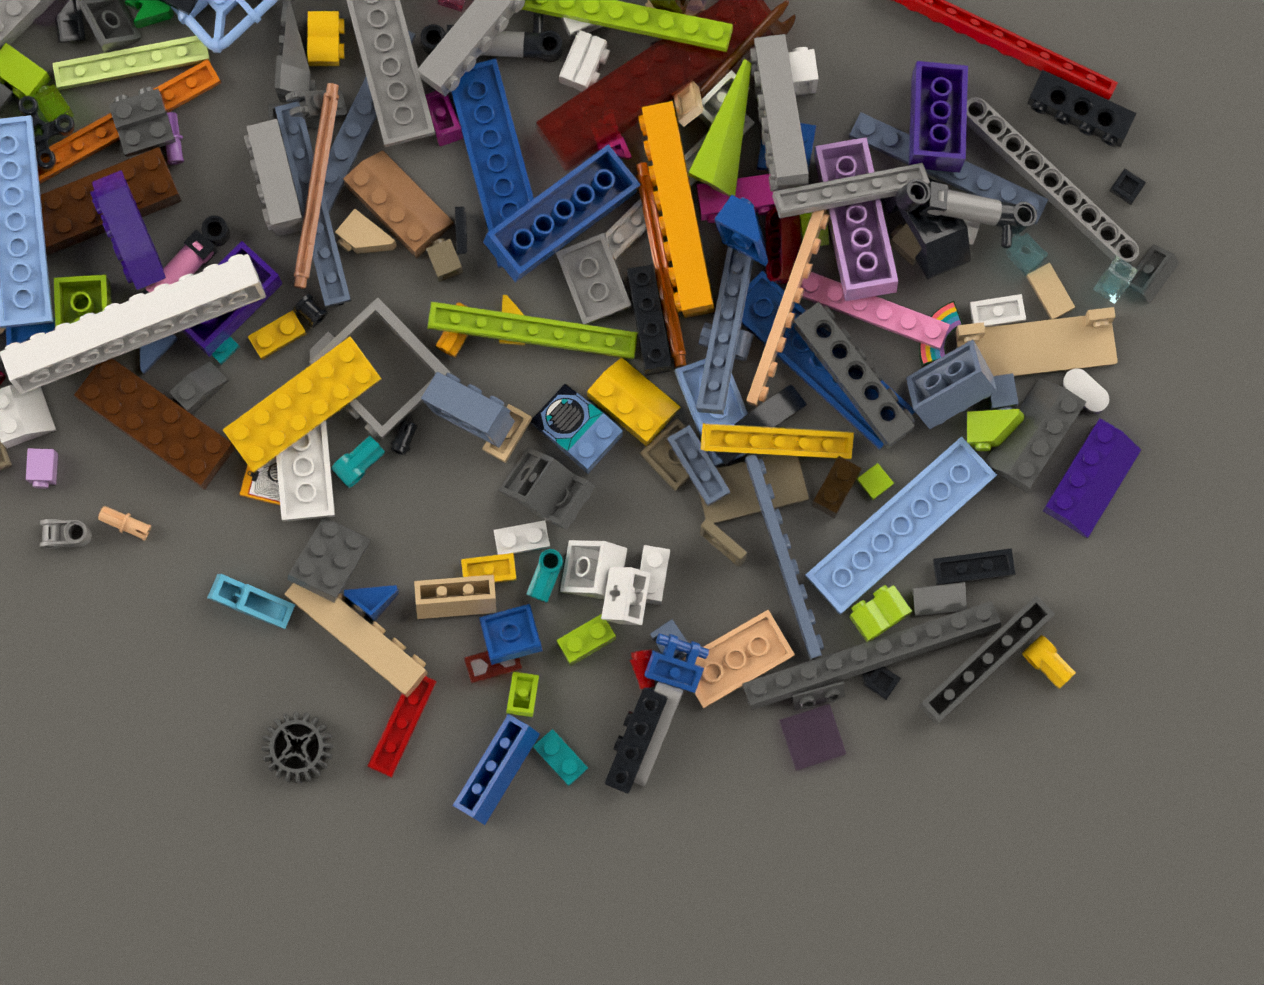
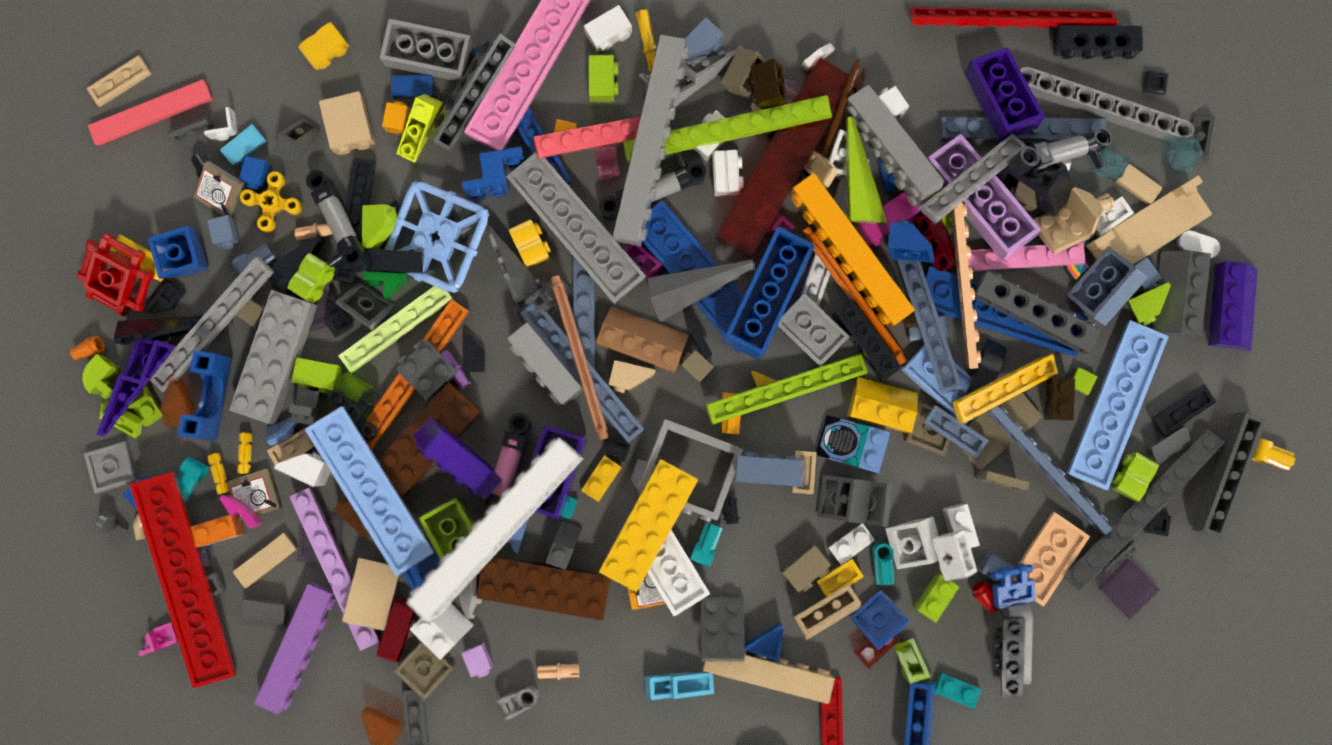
camera: 30 degrees left, 5 degrees up
none -> light grey slope [458,576,482,619]
none -> black tile [463,333,485,372]
none -> dark grey wedge [648,260,755,322]
none -> dark tan brick [781,544,831,592]
none -> tan plate [1033,187,1114,255]

